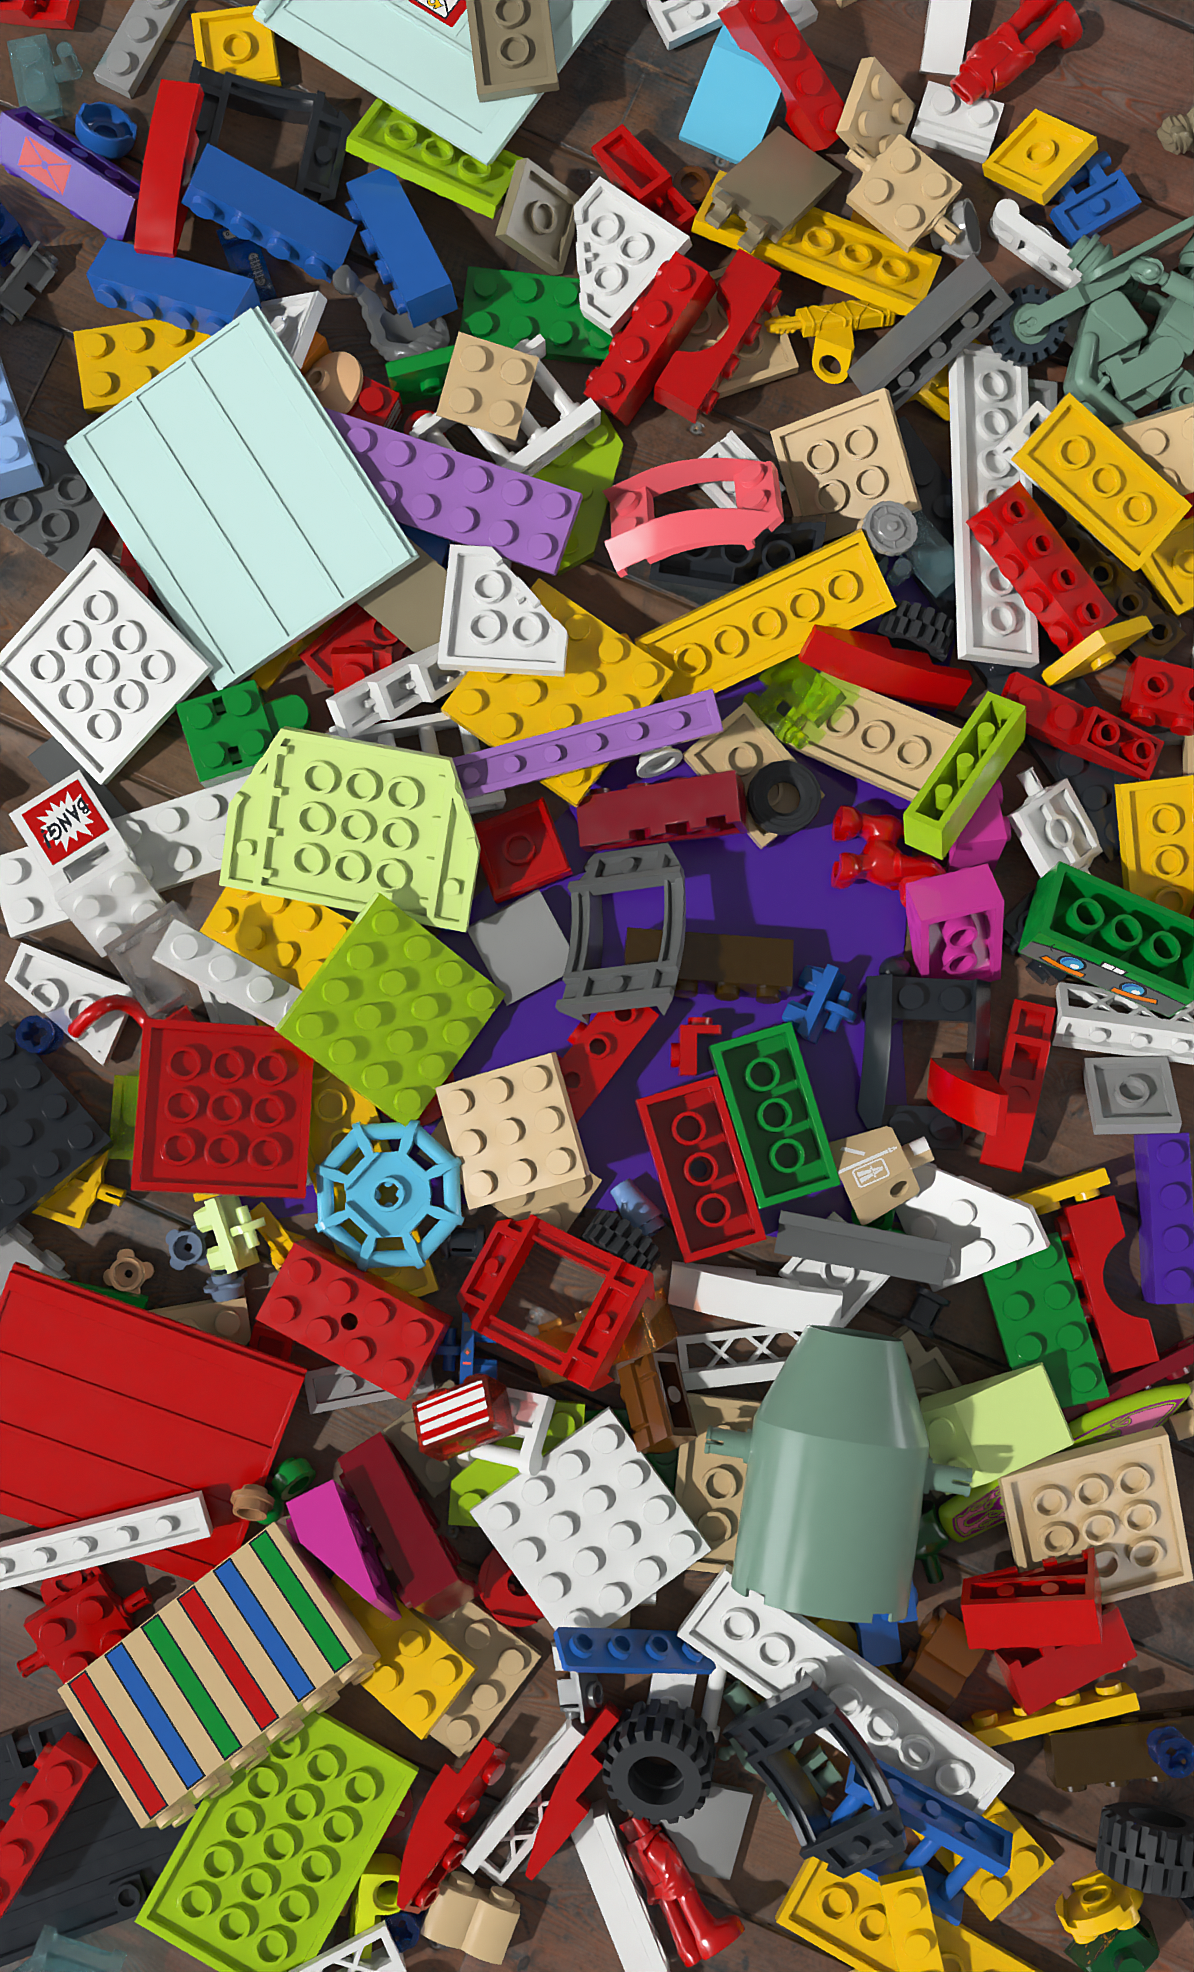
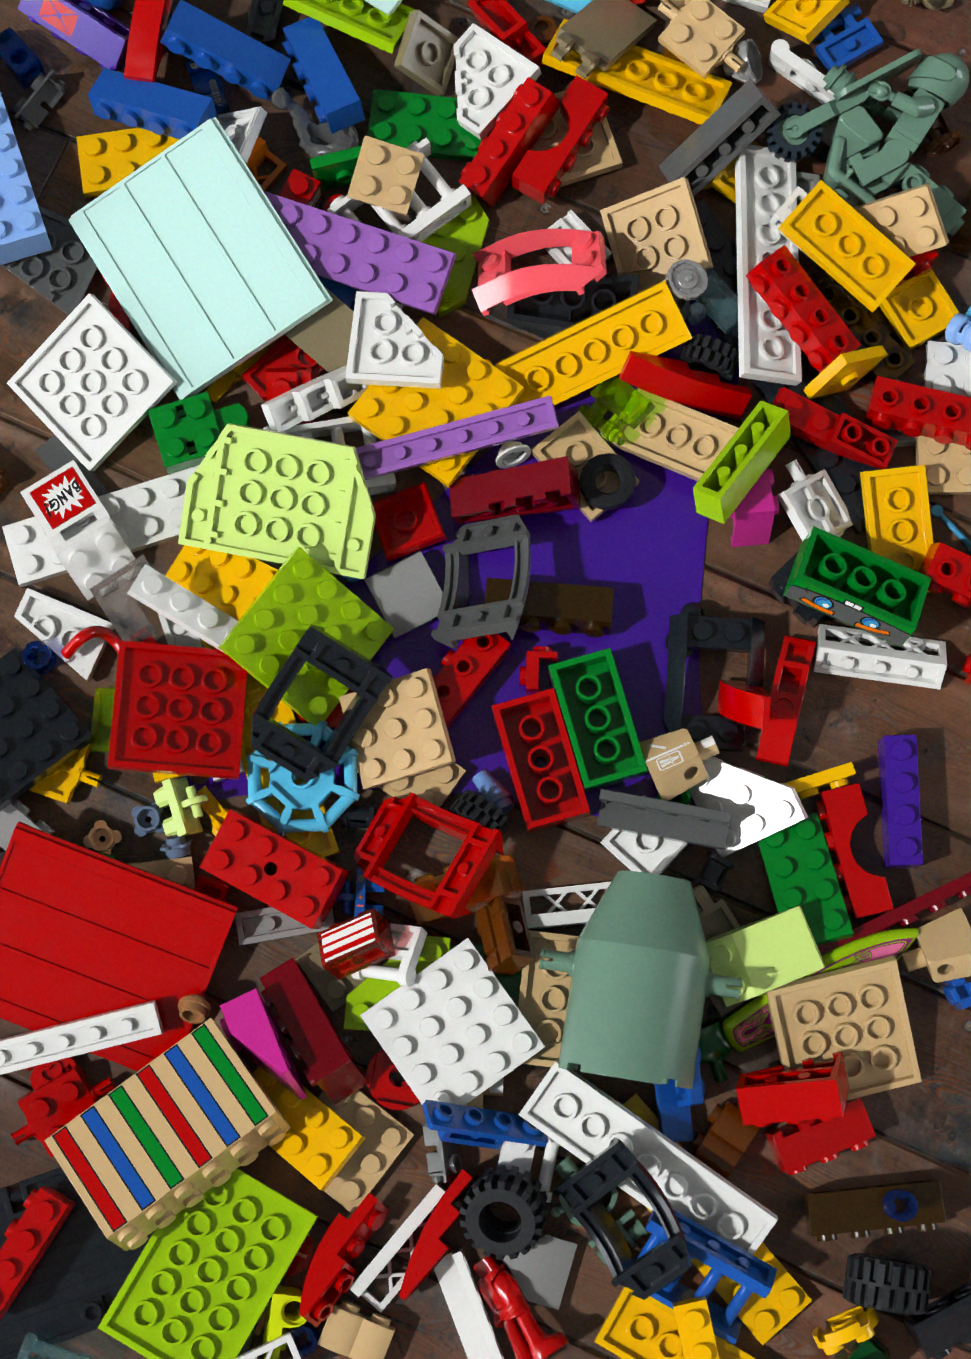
camera: 10 degrees right, 5 degrees down
green plate [257,1457,316,1525] -> none
light nougat dish [304,352,363,414] -> none
white slope [668,1261,843,1332] -> none
yellow piece [764,300,896,384] -> none
blue hips [782,964,857,1045] -> none
red animal [831,805,946,908] -> none
dark pink slope [906,863,1004,982] -> none
yellow plate [961,1679,1140,1747] -> none
light grey plate [1082,1056,1182,1135] -> none
none -> black wedge [251,624,393,781]

